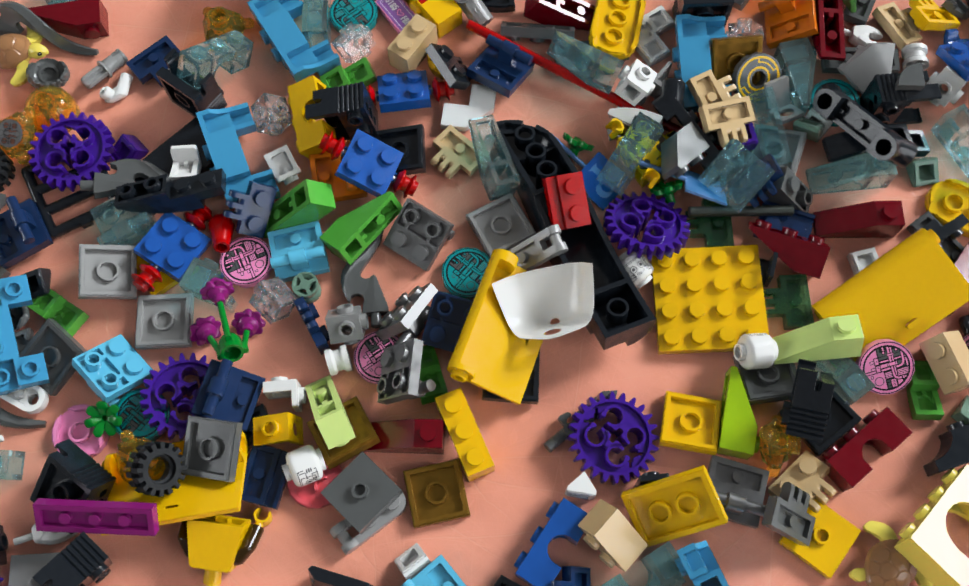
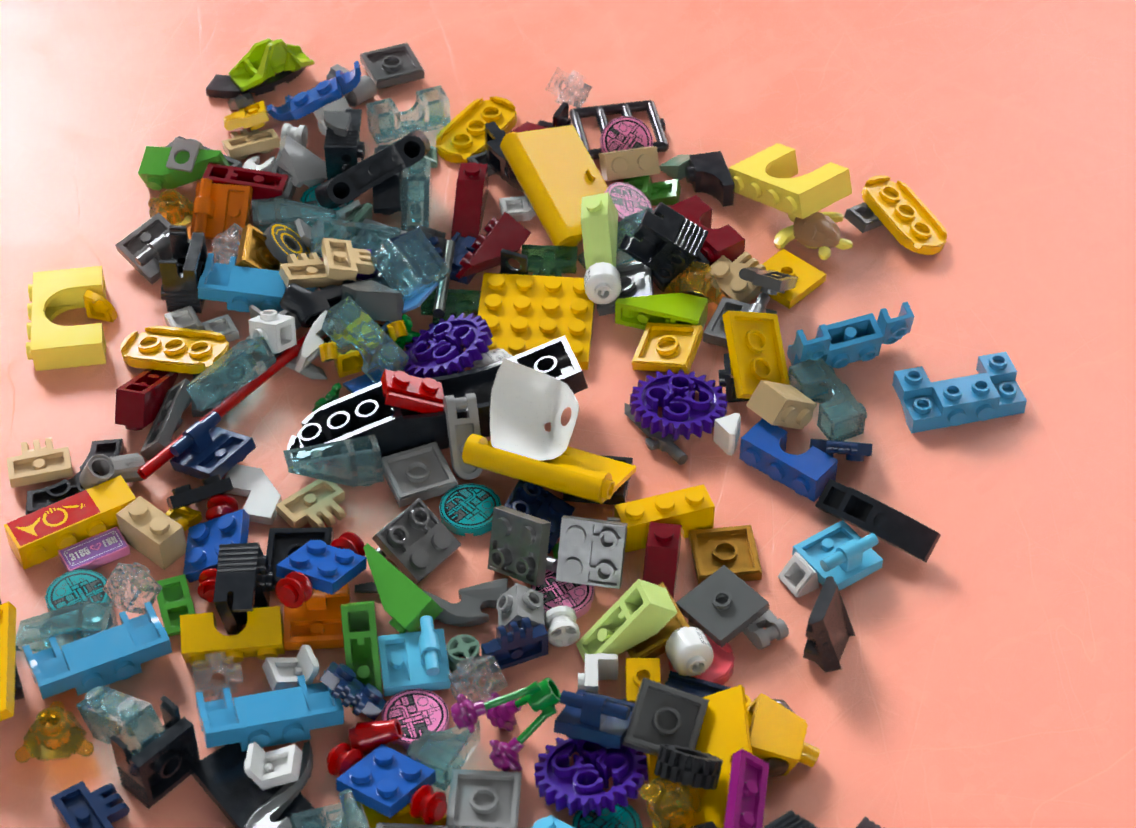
camera: 85 degrees left, 25 degrees down
black slope [114,168,226,213] -> none

